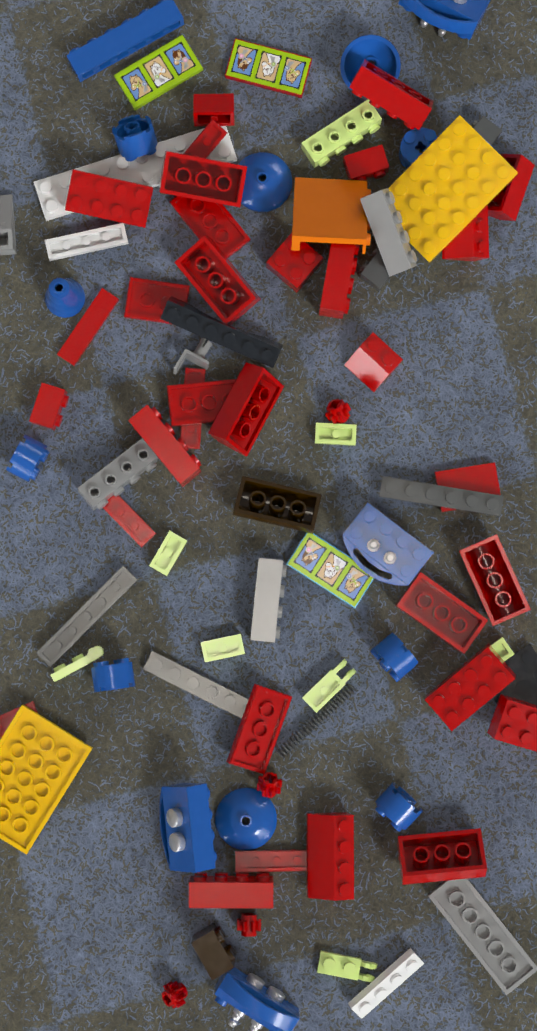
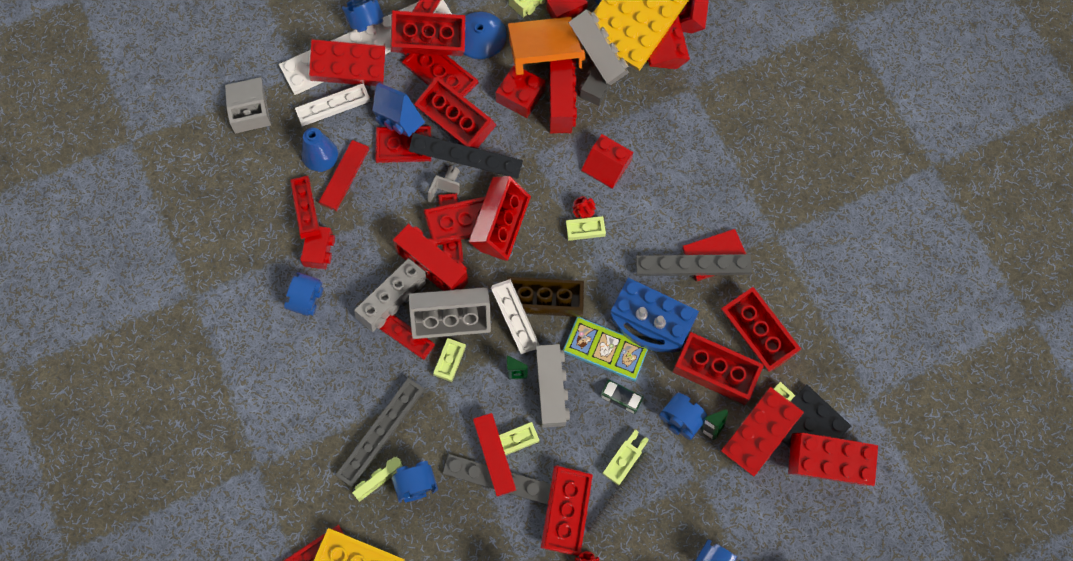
camera: 10 degrees left, 15 degrees down
none -> red tile [290,176,320,239]
none -> blue slope [372,83,425,137]
none -> light grey brick [409,287,491,339]
none -> red tile [473,413,516,497]
none -> white plate [491,279,539,354]
none -> dark green slope [507,356,528,380]
none -> slope [600,379,644,414]
none -> dark green slope [702,409,728,440]

